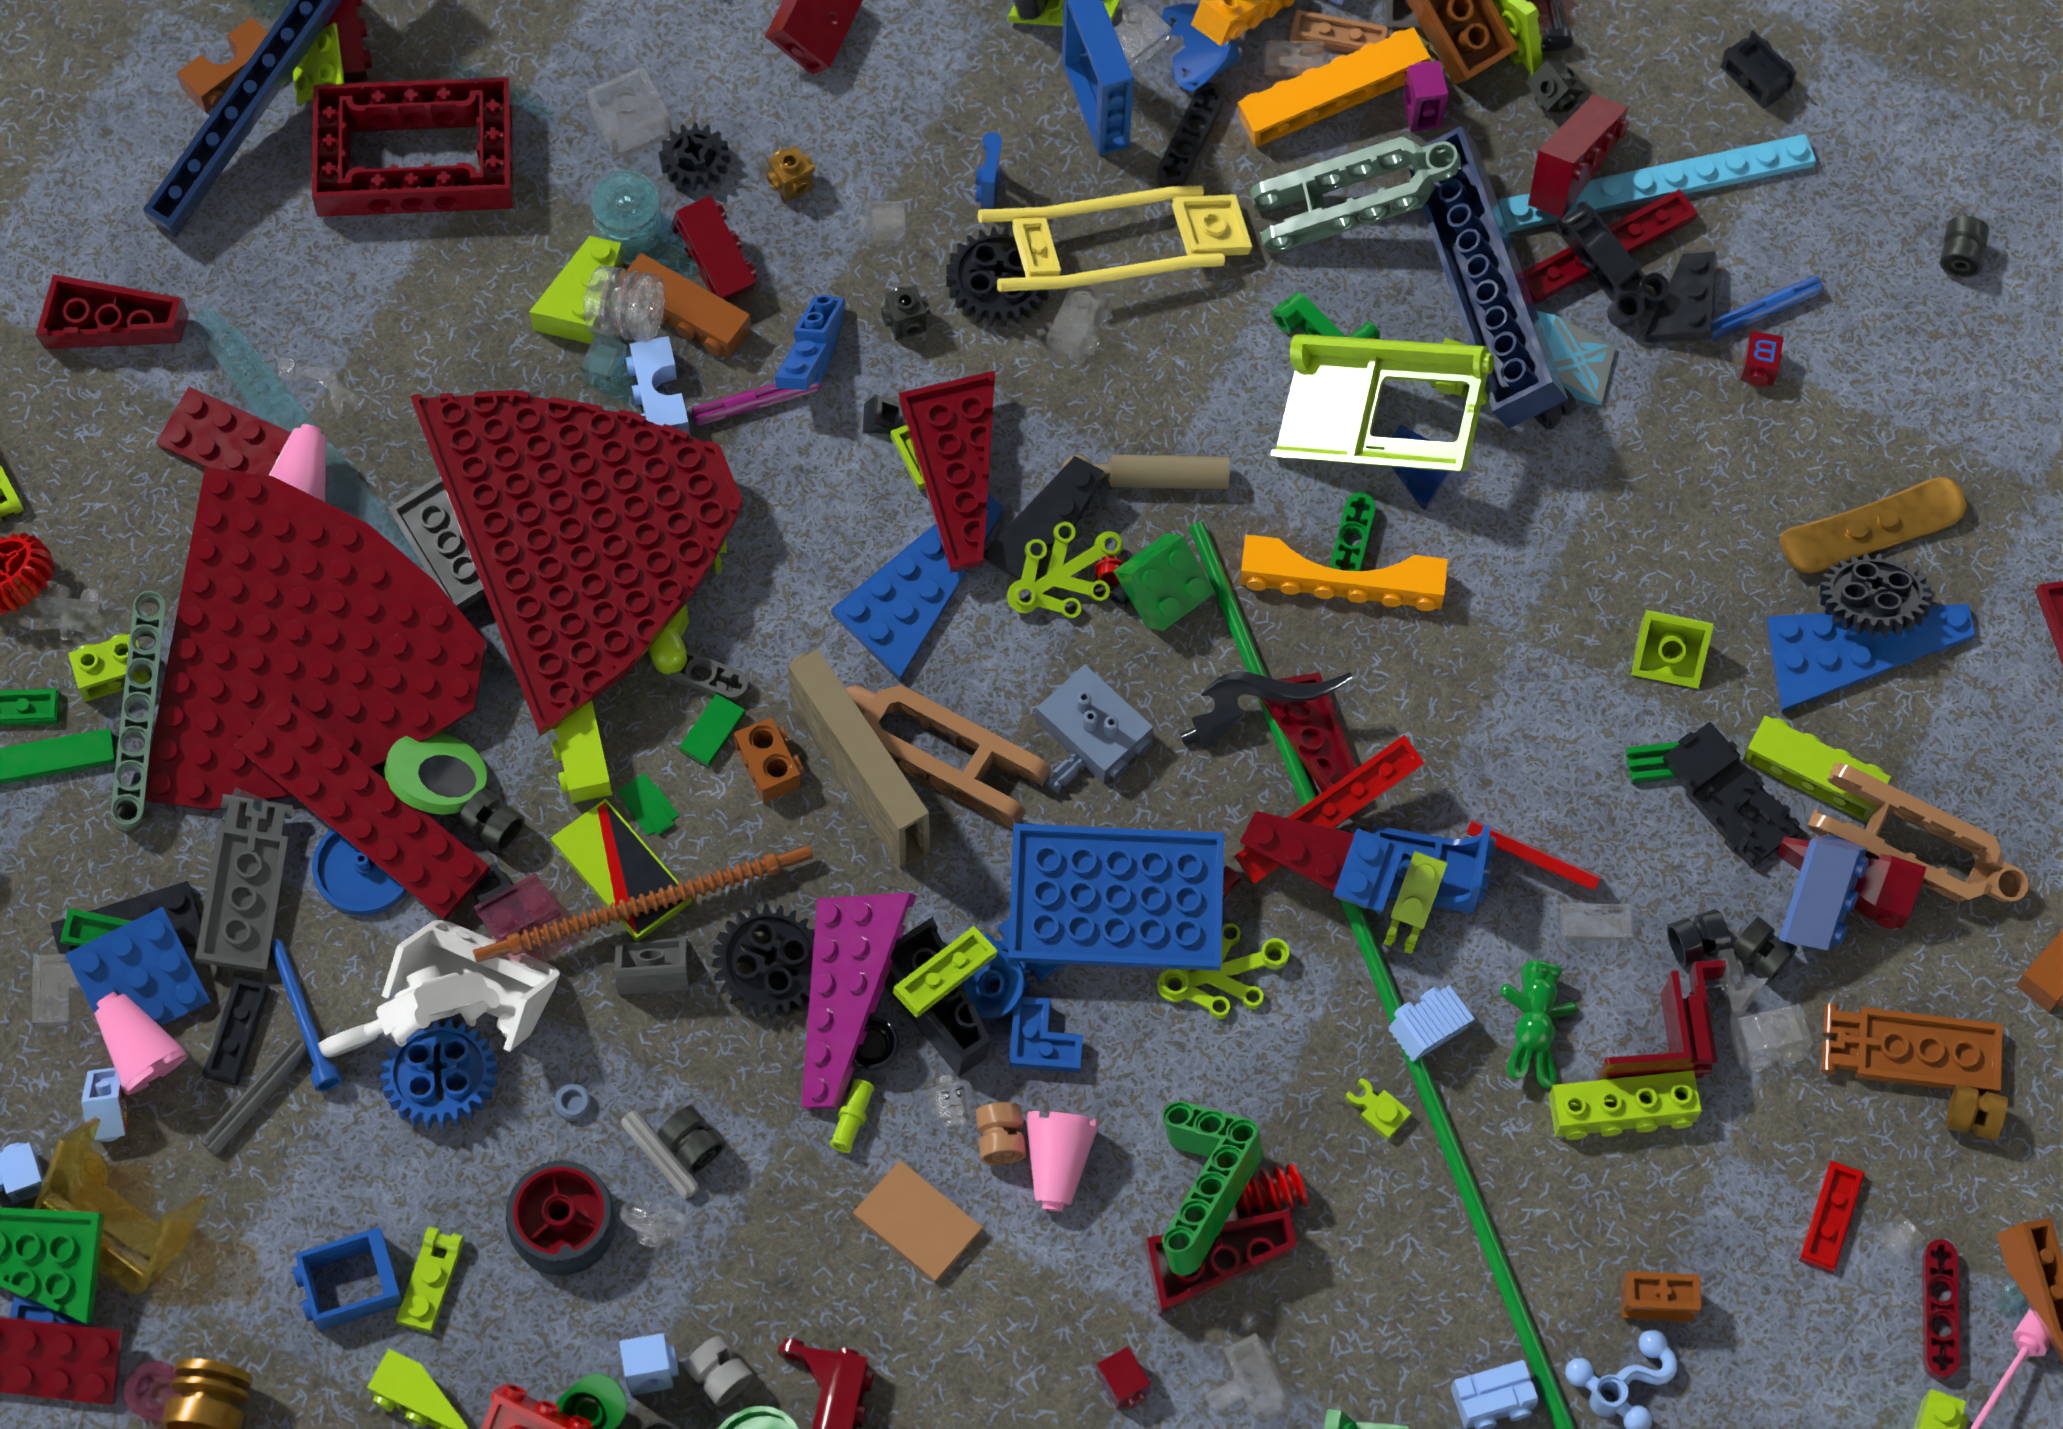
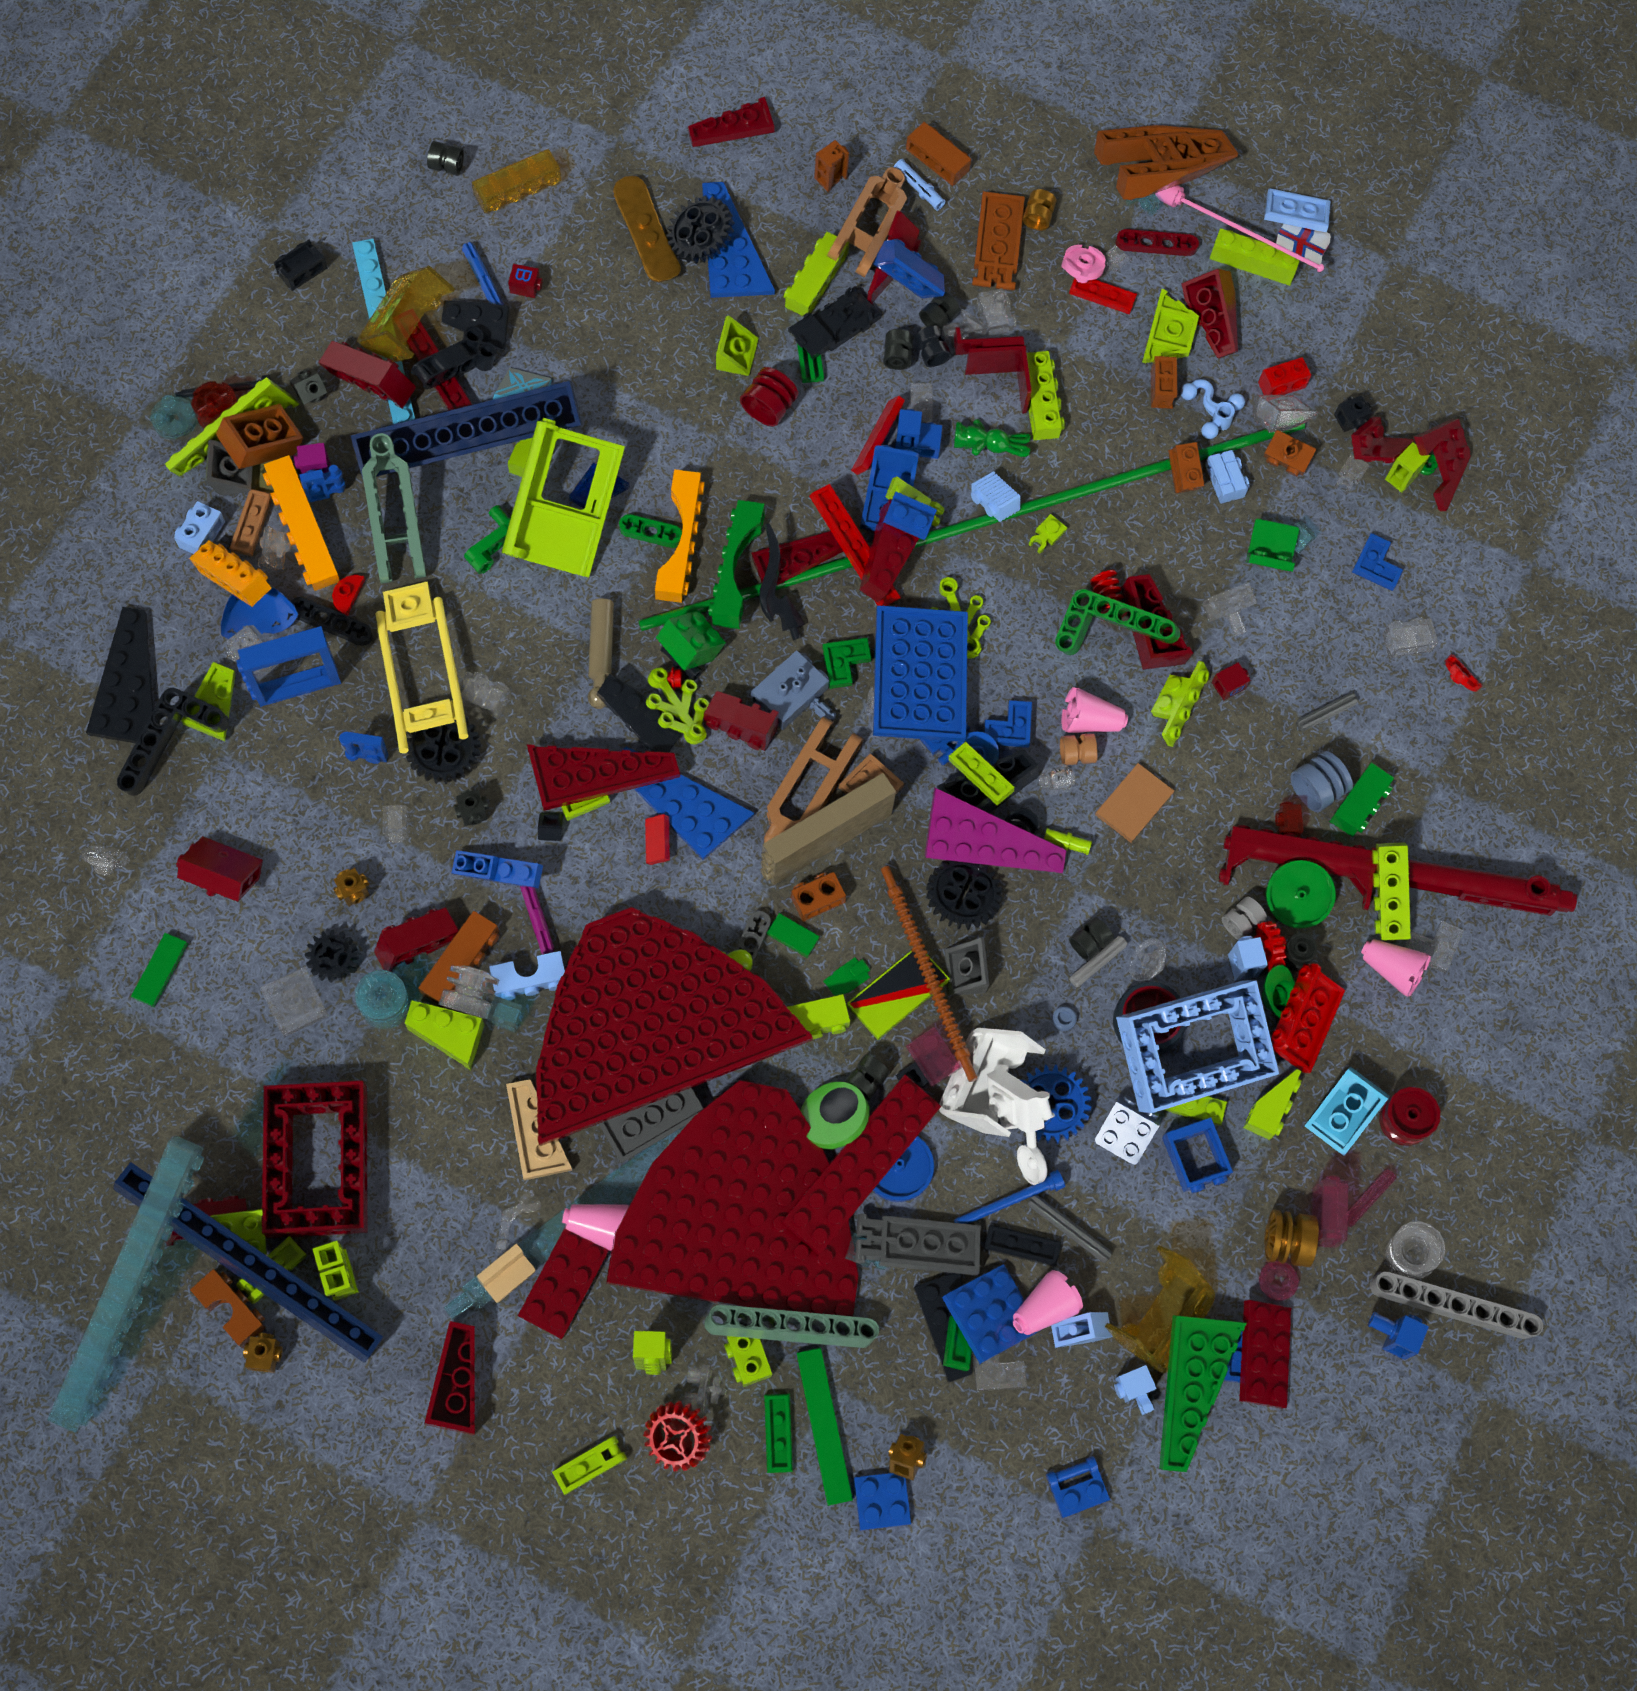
camera: 95 degrees left, 5 degrees up
none -> lime plate [236,1236,307,1304]
none -> pearl gold brick [243,1333,283,1373]
none -> blue plate [299,465,346,503]
none -> lime hips [313,1241,359,1301]
none -> red plate [332,575,365,616]
none -> clear yellow windscreen [357,265,455,362]
none -> clear yellow brick [471,148,561,214]
none -> tan panel [477,1243,536,1303]
none -> tan wing [506,1079,572,1180]
none -> lime brick [633,1331,672,1375]
none -> red tile [645,814,670,865]
none -> dark red wedge [704,691,779,751]
none -> green arch [709,500,765,629]
none -> dark red wheel [740,367,799,427]
none -> dark orange hinge [814,140,849,192]
none -> green plate [822,638,871,689]
none -> medium nougat plate [838,754,904,794]
none -> pearl dark grey wheel [883,329,913,370]
none -> light blue pin [894,159,946,211]
none -> blue brick [895,409,942,459]
none -> bright pink plate [1062,245,1106,283]
none -> bracket [1095,1095,1162,1165]
none -> light blue brick [1116,980,1279,1113]
none -> lime wing [1142,289,1199,363]
none -> lime bracket [1151,661,1209,747]
none -> dark orange hinge [1168,442,1204,494]
none -> dark red wedge [1181,268,1238,359]
none -> red gear [1254,921,1287,973]

